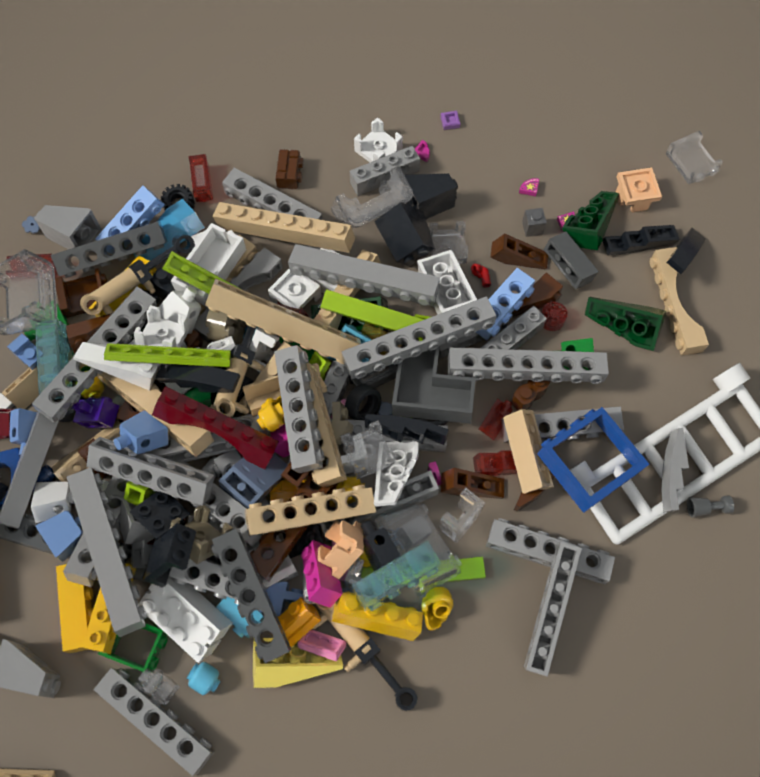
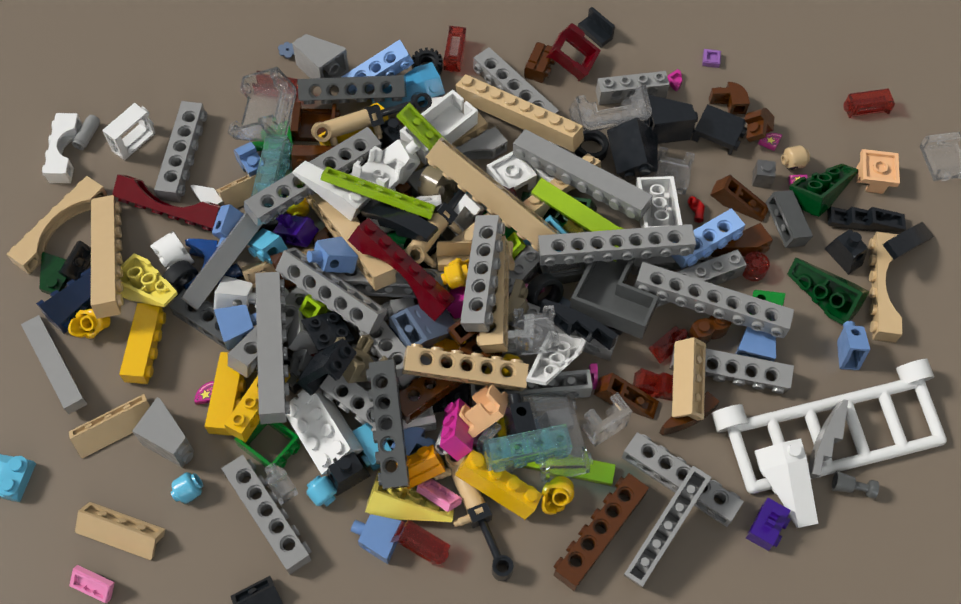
camera: 15 degrees right, 5 degrees down
white panel [354,118,403,162] -> none
blue window [537,407,650,513] -> none
none -> medium azure head [170,472,203,504]
none -> dark pink tile [194,381,214,405]
none -> medium azure brick [247,228,288,264]
none -> black torso [327,452,371,496]
none -> medium blue torso [351,514,404,564]
none -> clear red window [391,520,451,565]
none -> dark red piece [546,23,601,81]
none -> reddish brown brick [553,473,649,591]
none -> black tyre [575,129,609,162]
none -> black panel [578,7,615,48]
none -> black panel [691,104,747,155]
none -> reddish brown brick [709,82,750,115]
none -> medium blue torso [735,327,776,362]
none -> reddish brown brick [744,108,775,142]
none -> dark purple brick [746,498,791,551]
none -> white wedge [754,439,818,528]
none -> tan head [781,145,810,170]
none -> black torso [825,229,868,275]
none -> medium blue torso [837,321,870,370]
none -> clear red window [843,88,895,118]

